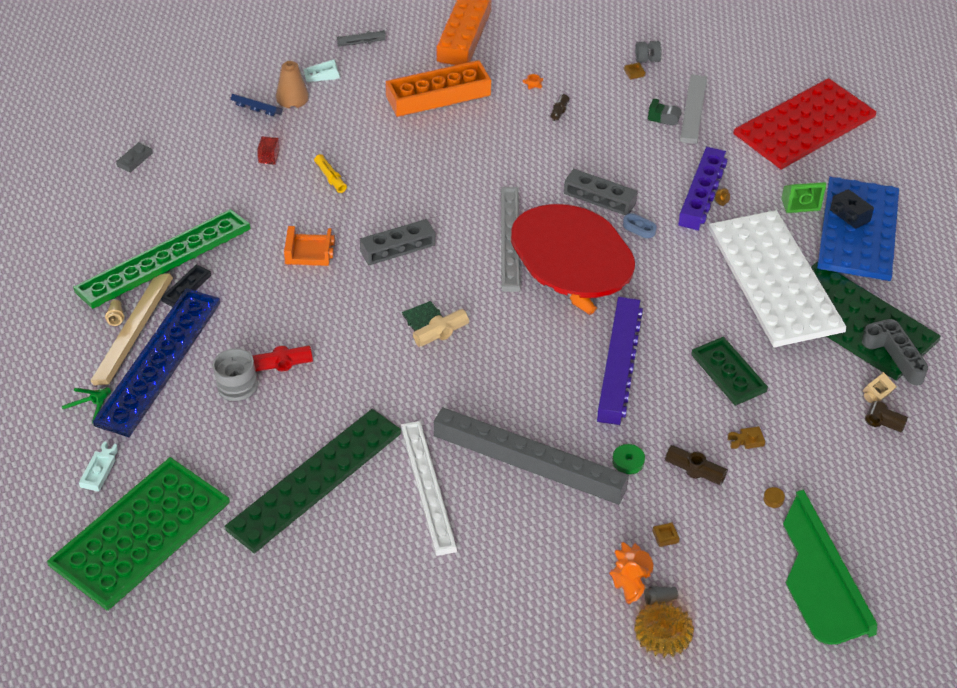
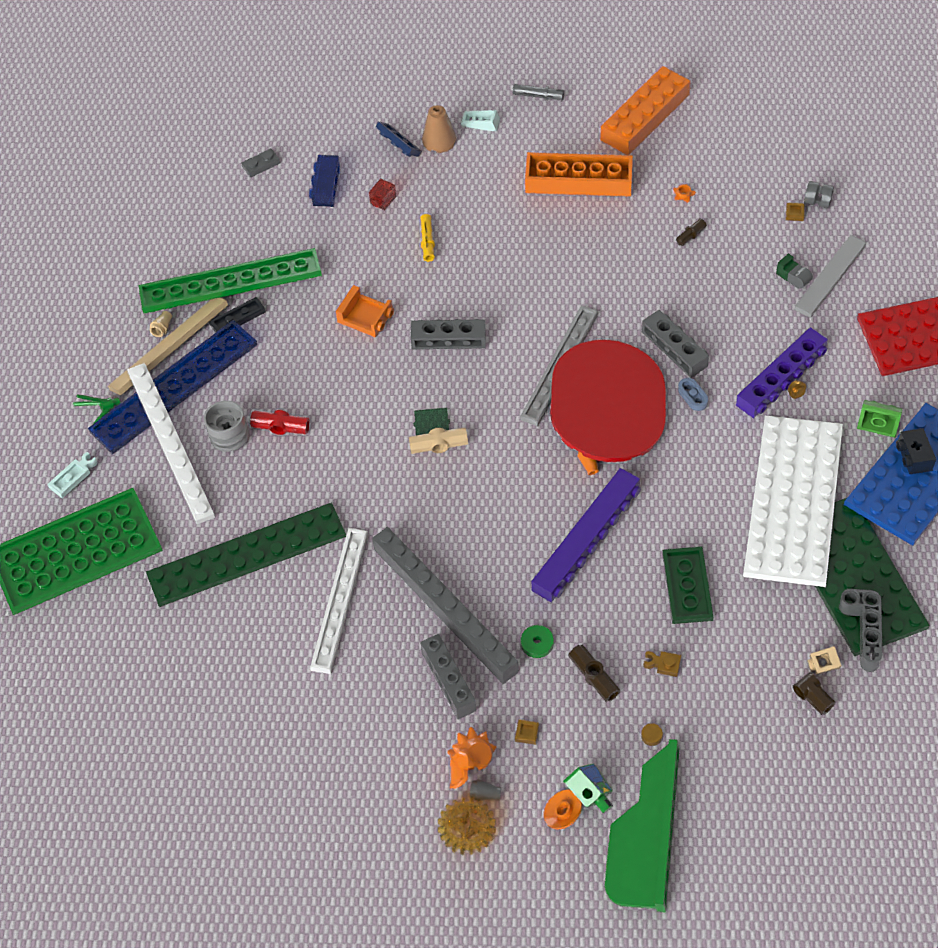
camera: 30 degrees right, 10 degrees up
none -> white plate [127,363,215,525]
none -> clear blue brick [309,155,340,207]
none -> dark grey brick [420,634,476,720]
none -> orange dish [543,790,582,830]
none -> torso [563,763,613,814]

